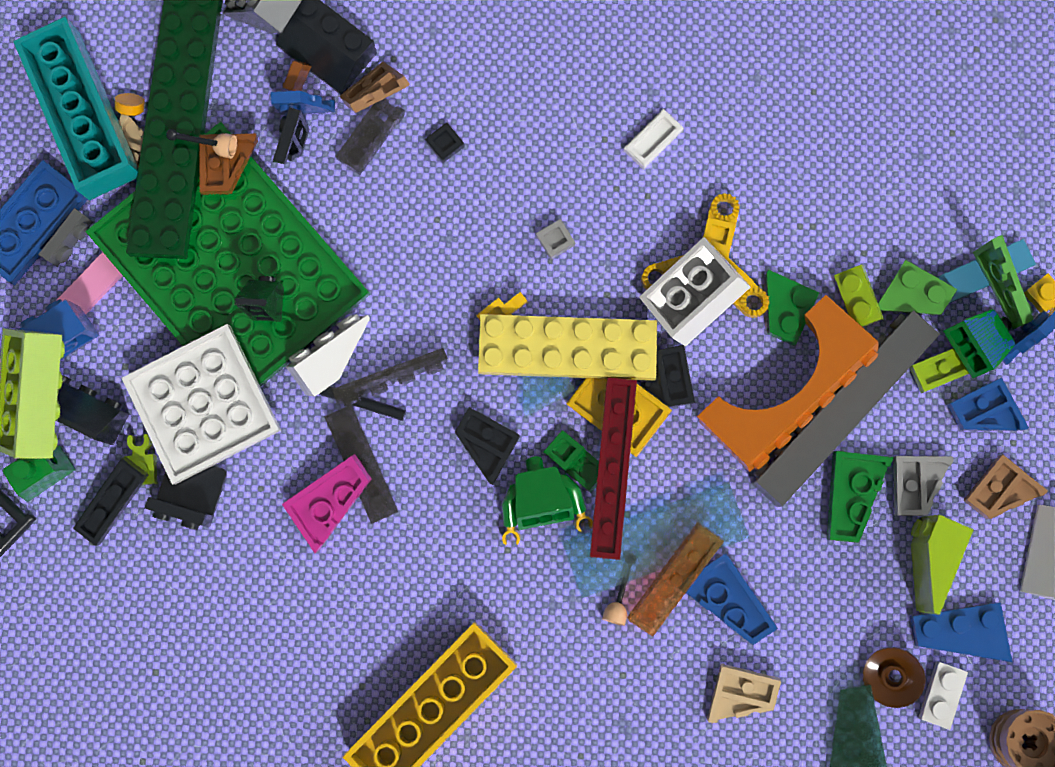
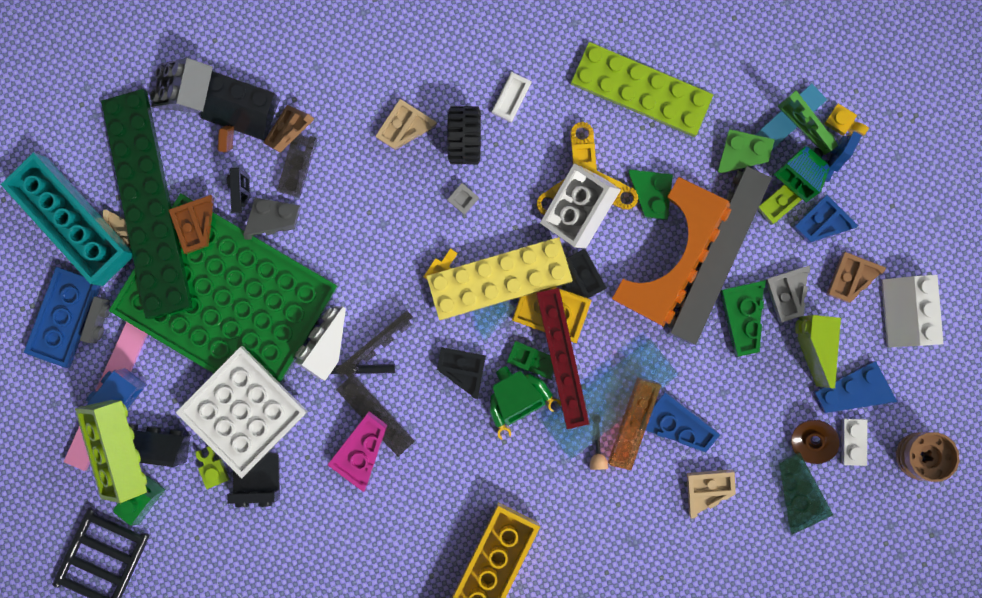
camera: 15 degrees left, 5 degrees up
black tile [73,457,149,546] -> none
light orange tile [115,93,144,116] -> none
hinge [166,129,237,159] -> none
slope [235,276,284,322] -> none
blue wing [271,91,336,116] -> none
black tile [425,122,465,163] -> none
lime plate [834,264,884,327] -> none
none -> dark grey wing [243,198,300,240]
none -> tan wing [375,99,437,150]
none -> black tyre [447,106,481,165]
none -> lime plate [571,42,714,137]

